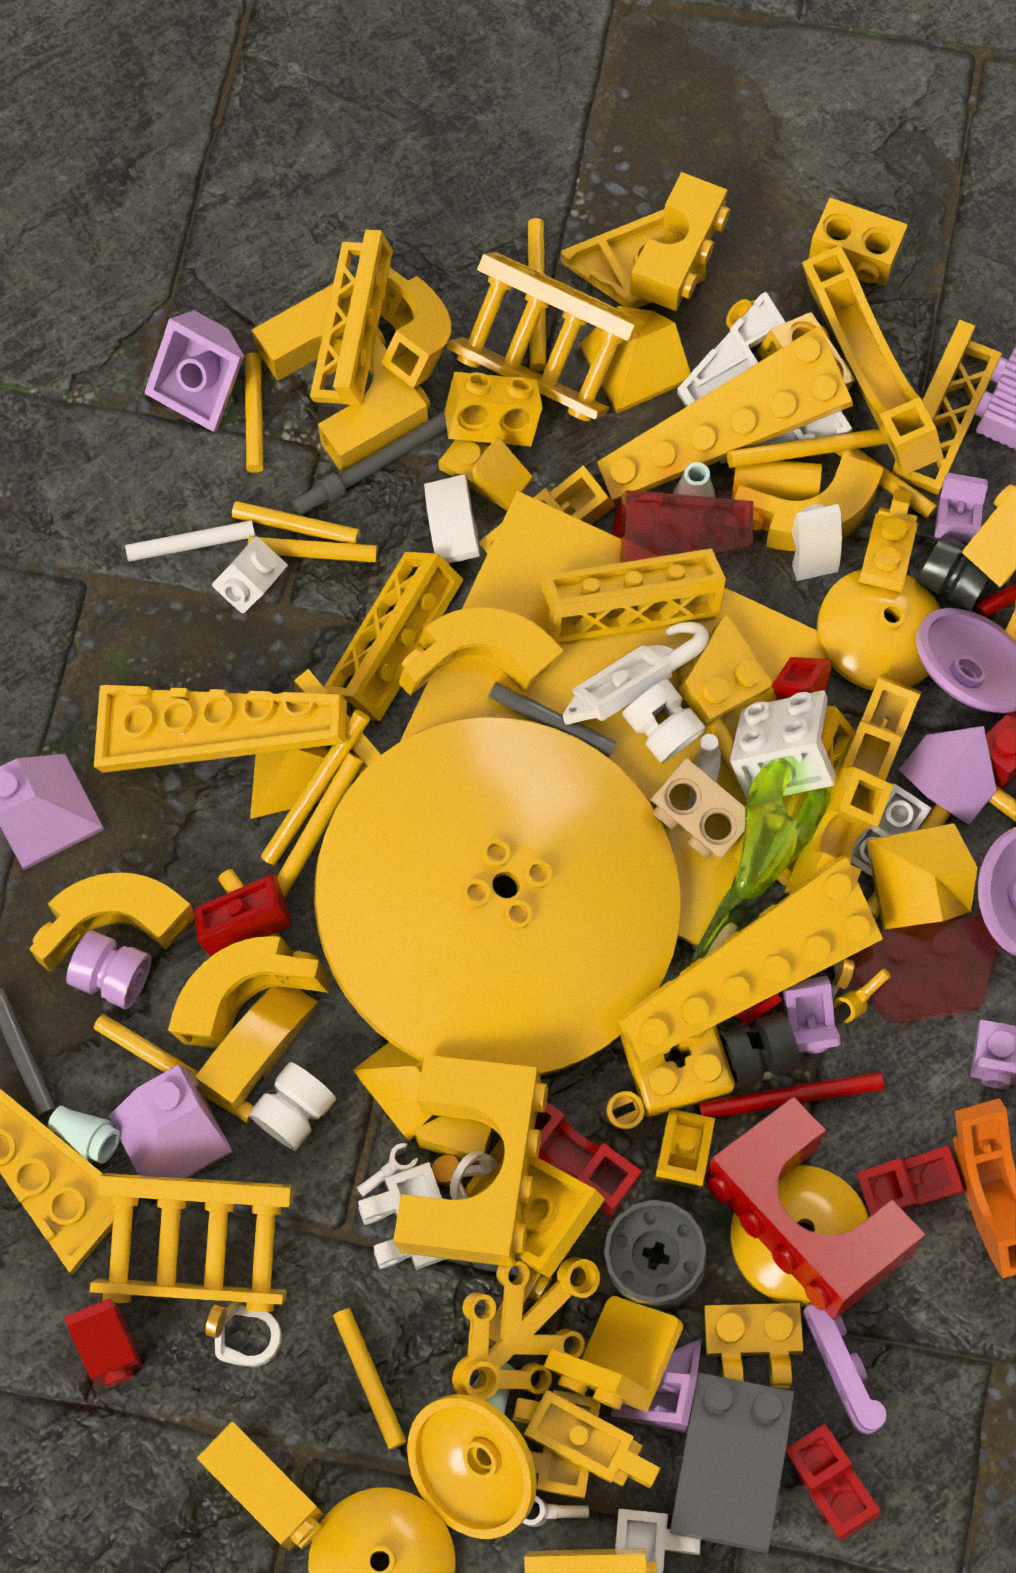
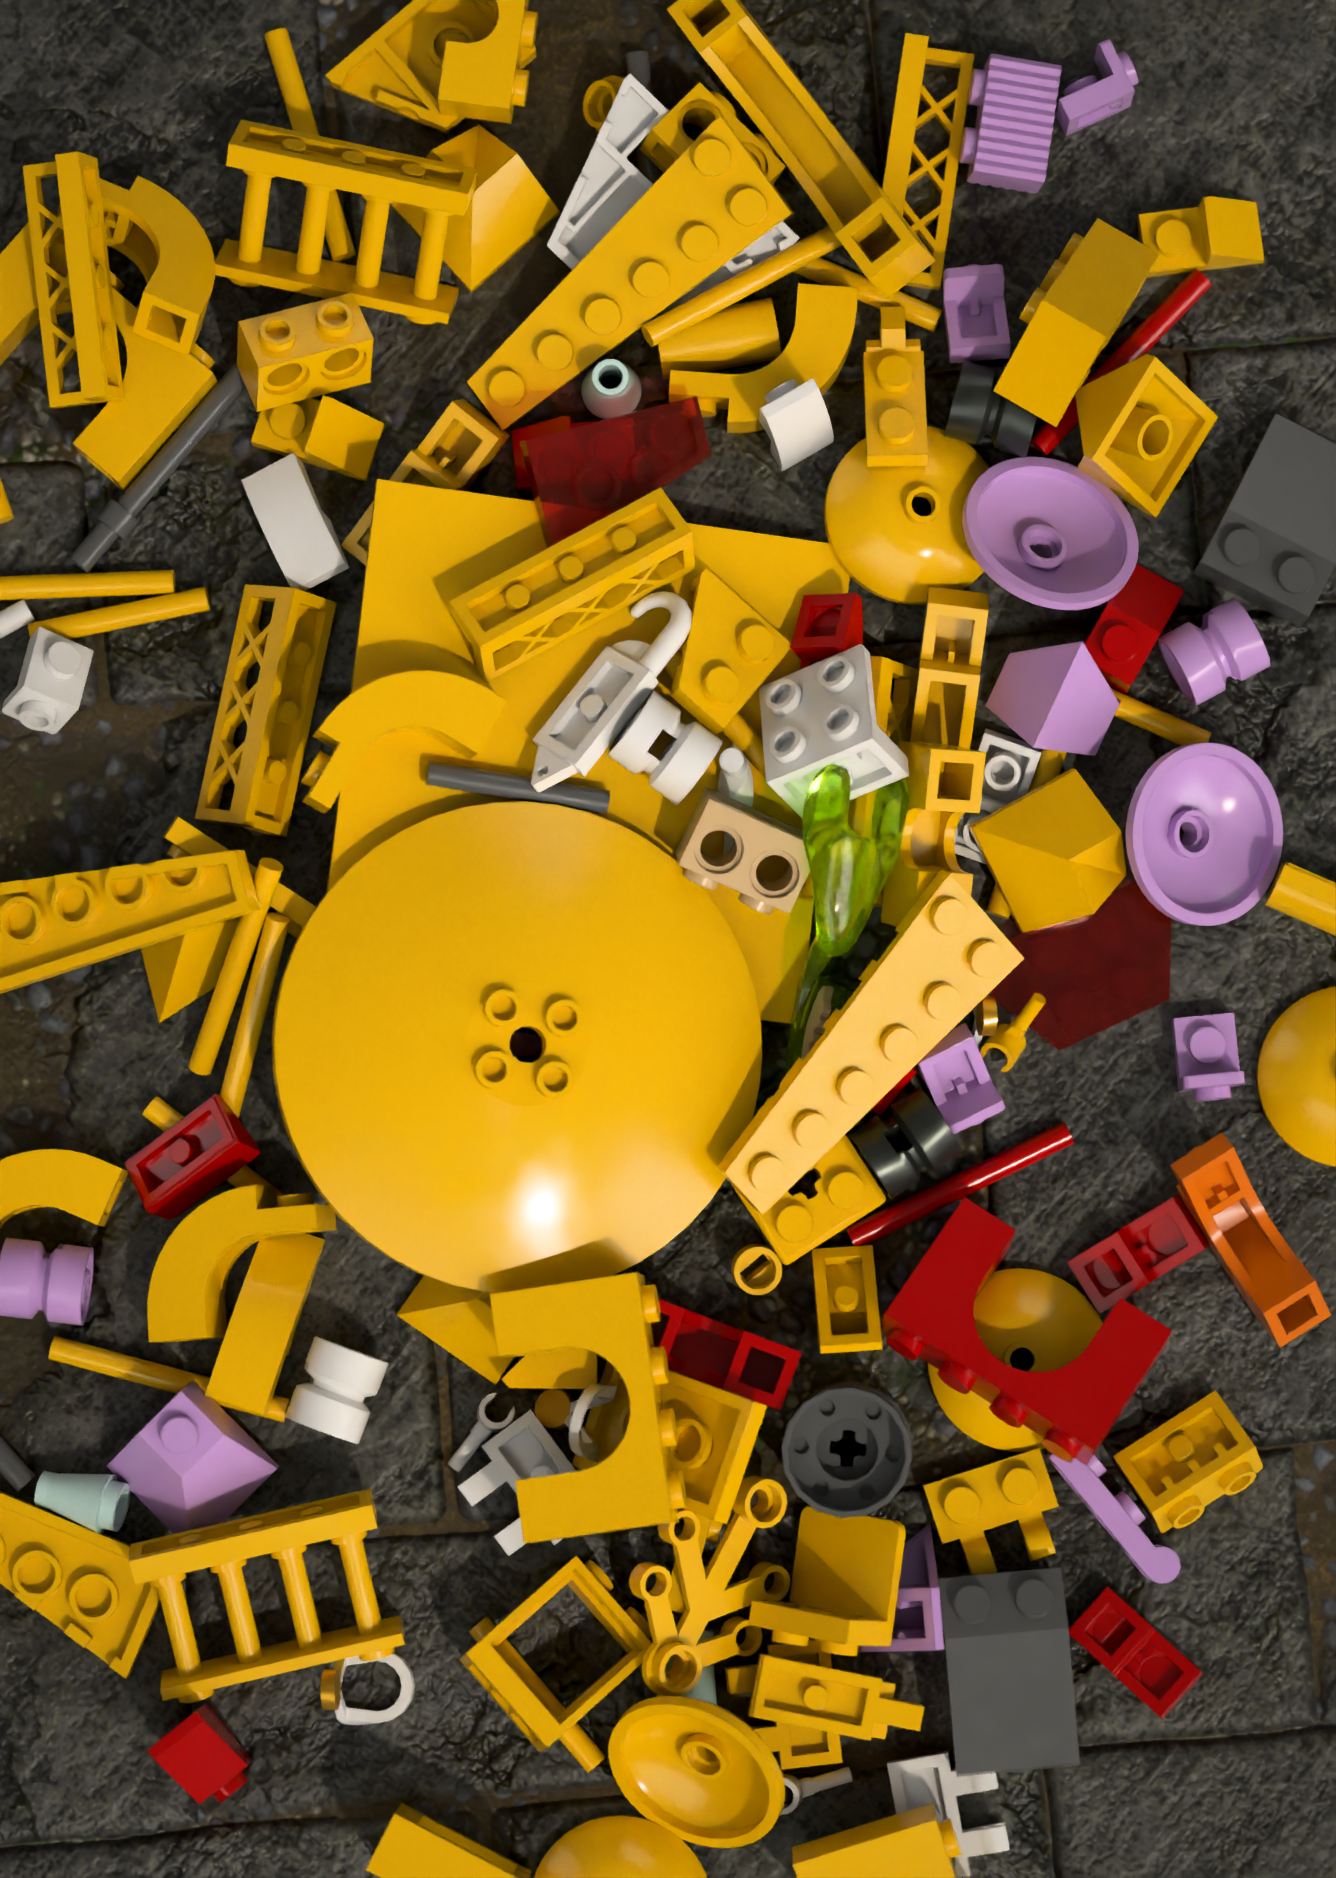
camera: 15 degrees left, 15 degrees up
none -> yellow window [459,1556,652,1752]
none -> yellow bracket [1113,1390,1263,1533]

